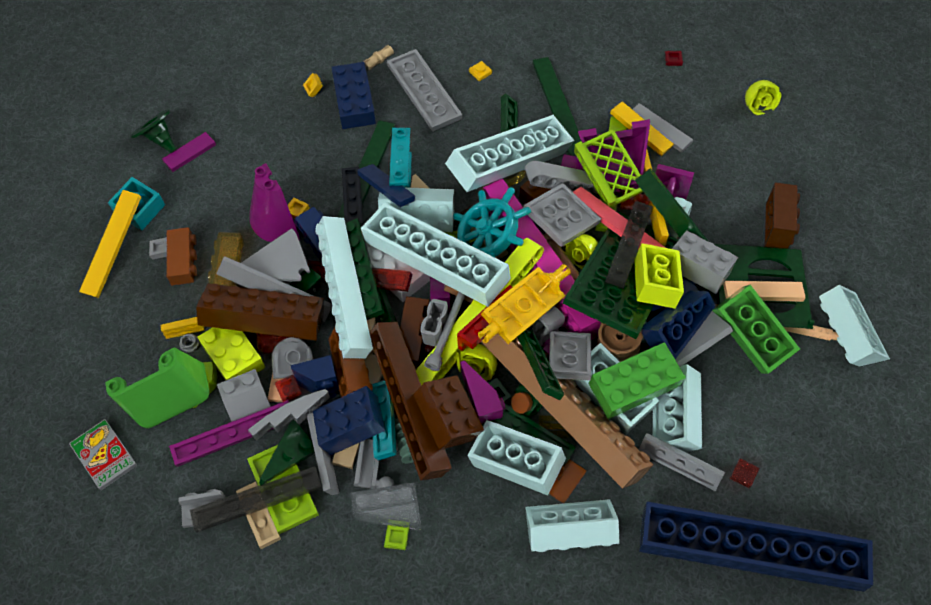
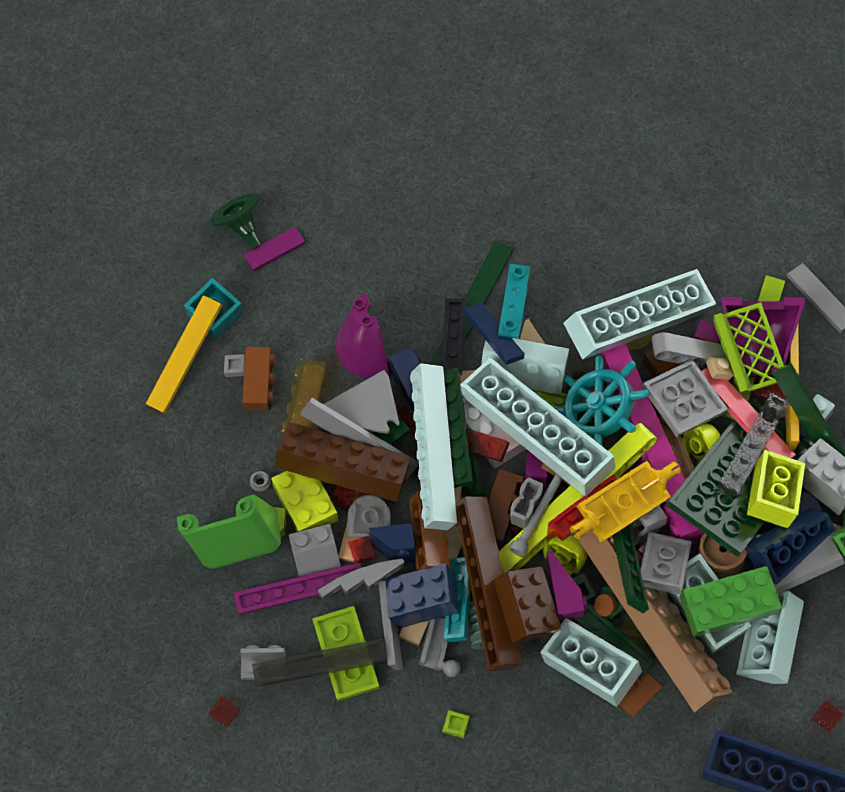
camera: 10 degrees right, 5 degrees up
tile [69,419,137,491] -> none
yellow tile [161,317,205,339] -> none
tan plate [236,482,281,549] -> none
dark green wing [259,419,315,486] -> none
yellow plate [288,198,310,219] -> none
yellow plate [303,73,323,97] -> none
dark blue brick [331,62,376,129] -> none
clear wedge [351,482,422,531] -> none
tan pin [363,45,394,71] -> none
light grey plate [387,49,463,132] -> none
yellow plate [469,61,492,81] -> none
dark green plate [501,93,518,133] -> none
light aqua slope [525,499,619,552] -> none
dark green tile [532,57,582,157] -> none
yellow tile [610,101,674,156] -> none
light grey tile [639,433,725,491] -> none
magenta tile [656,164,694,200] -> none
none -> clear red plate [208,696,240,728]
none -> tan plate [706,357,734,380]

